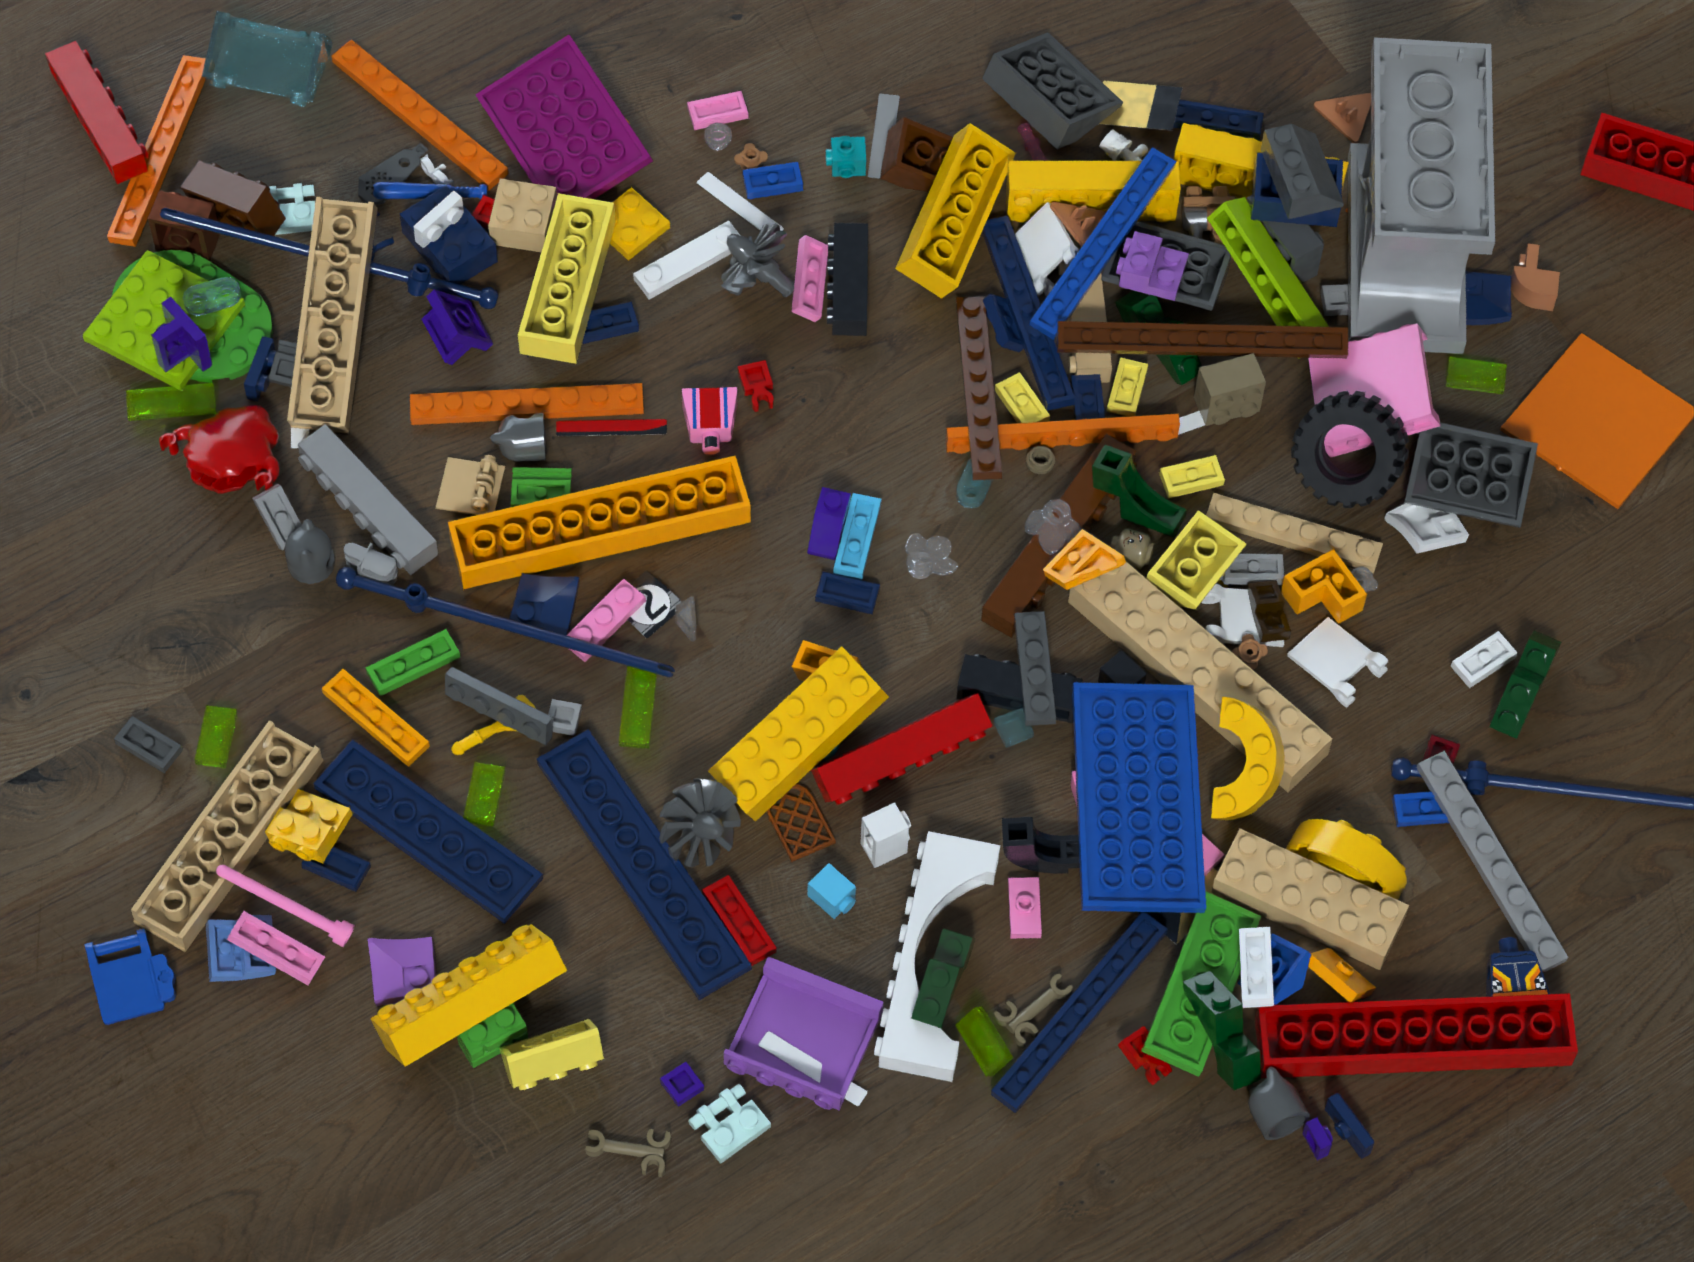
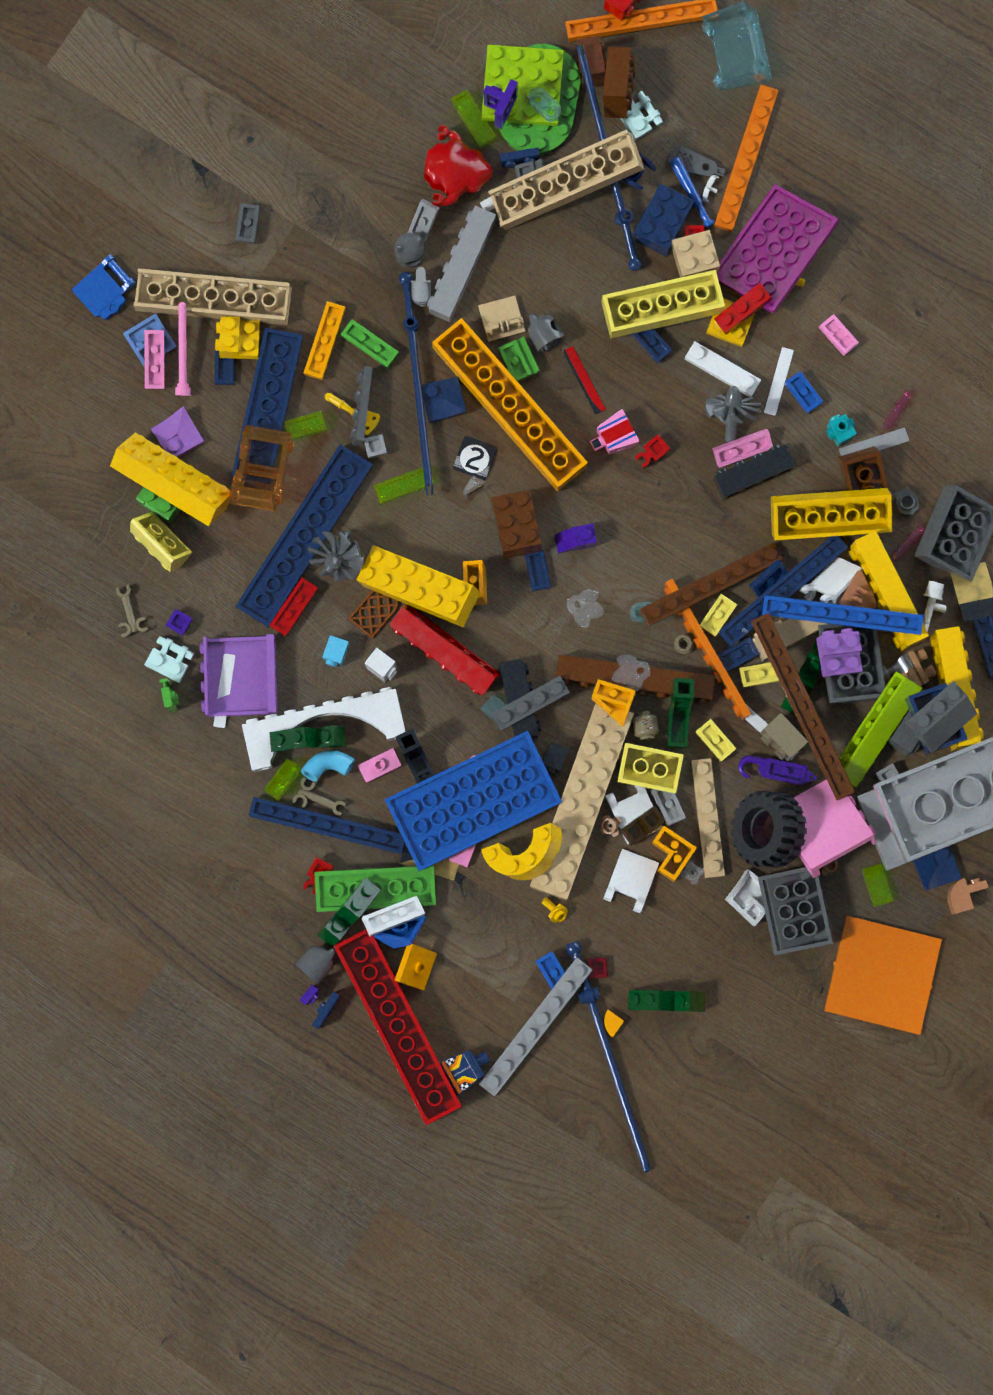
camera: 70 degrees right, 20 degrees up
clear neon green plate [195,705,237,768] -> none
orange plate [410,383,644,425] -> none
white plate [413,191,464,248] -> none
dark purple bracket [421,289,493,365] -> none
bright pink plate [566,579,646,662] -> none
clear plate [704,123,732,150] -> none
medium nougat plate [734,143,768,170] -> none
medium azure plate [833,493,882,580] -> none
tan brick [1211,829,1409,970] -> none
yellow brick [1286,819,1407,900] -> none
white plate [1451,631,1517,688] -> none
none -> bright green plate [159,678,180,712]
none -> clear orange window [229,425,294,512]
none -> medium azure cylinder [301,750,355,782]
none -> reddish brown brick [492,490,542,559]
none -> yellow plate [541,897,568,923]
none -> light orange tile [604,1010,624,1037]
none -> red plate [714,283,772,335]
none -> dark purple plate [738,755,817,786]
none -> clear pink piece [883,390,912,430]
none -> dark grey animal [893,486,919,515]

